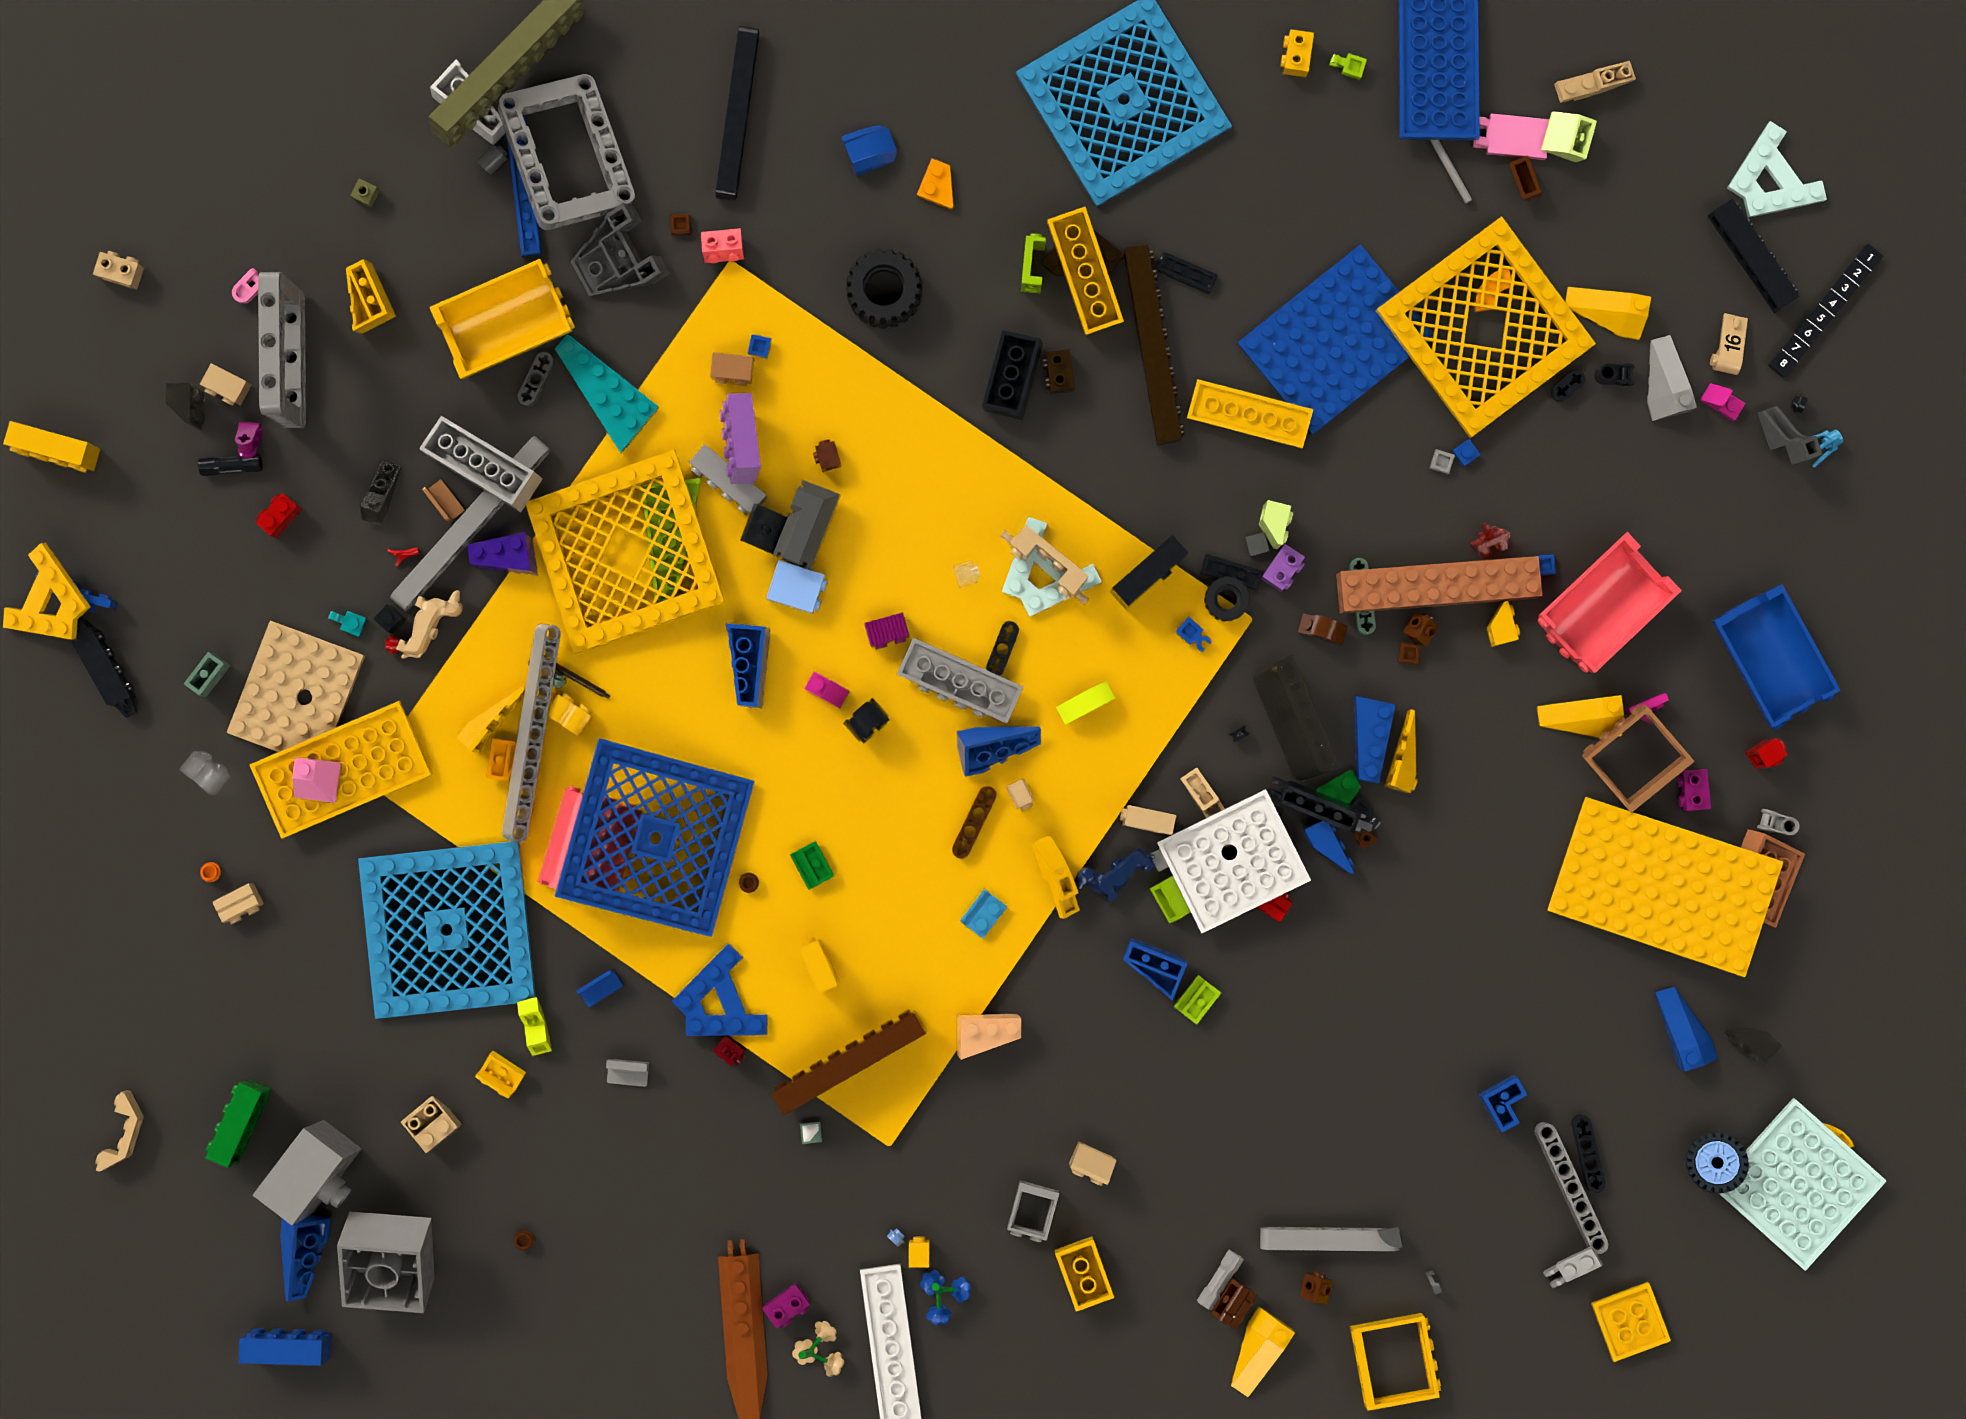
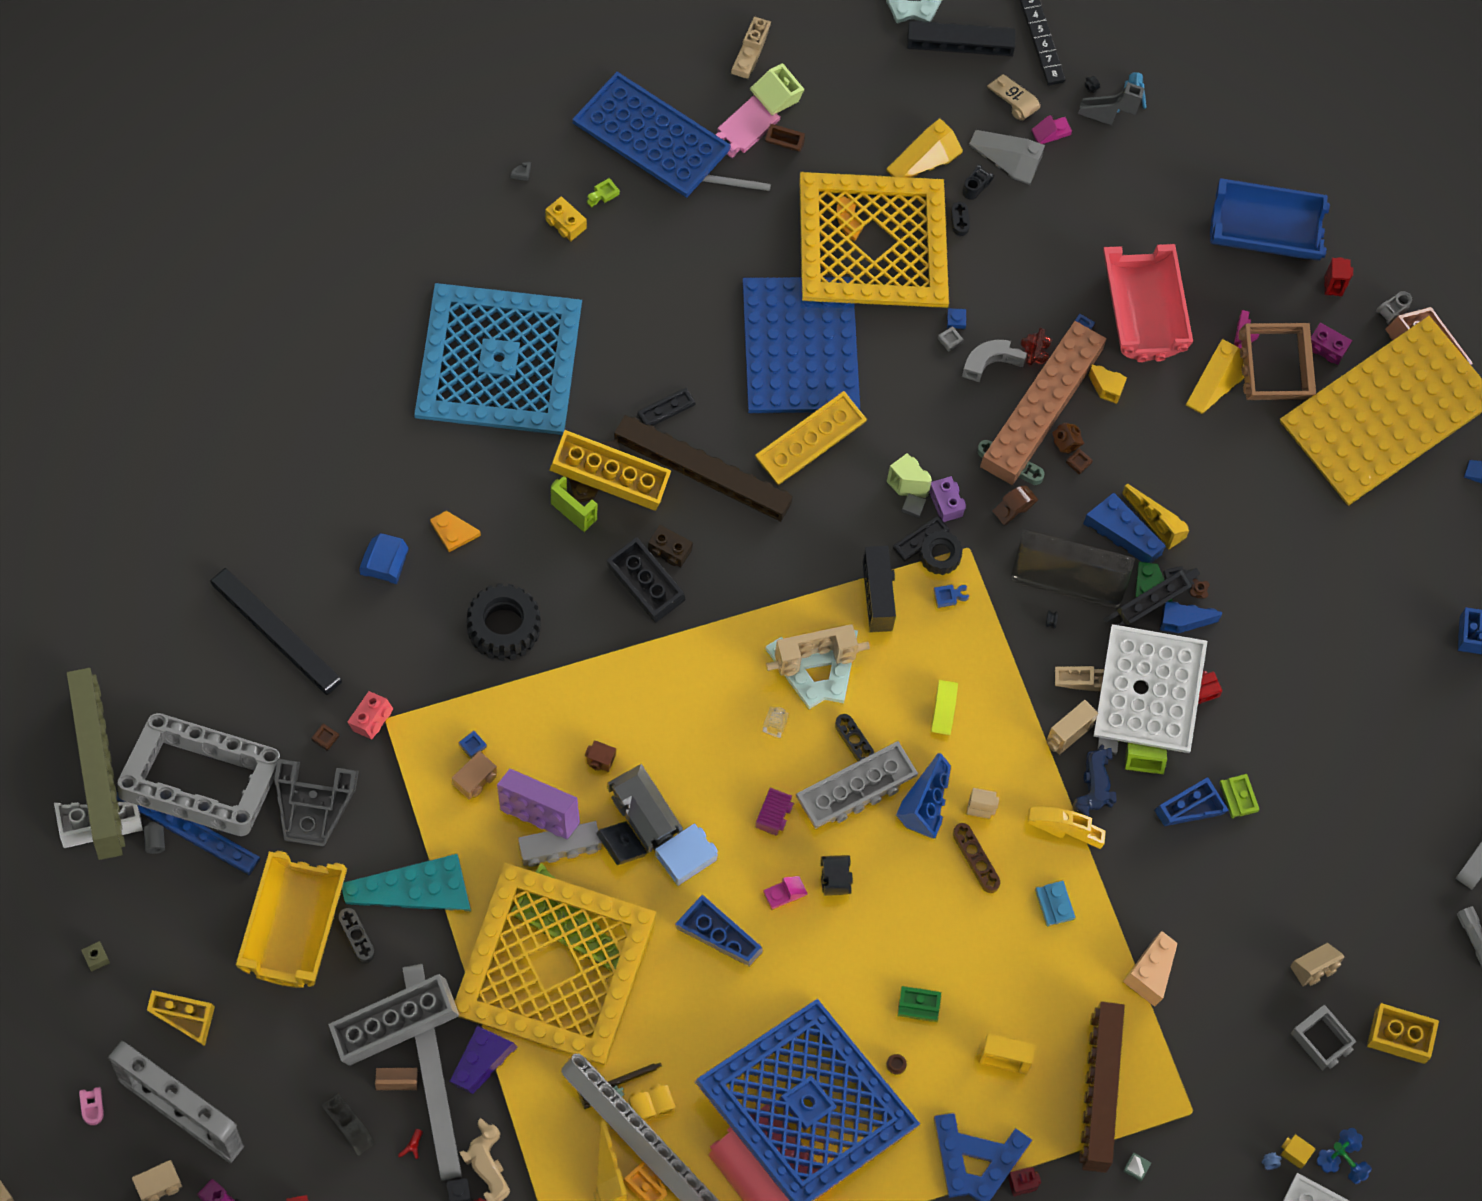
camera: 55 degrees left, 20 degrees down
none -> light grey arch [962,340,1027,382]

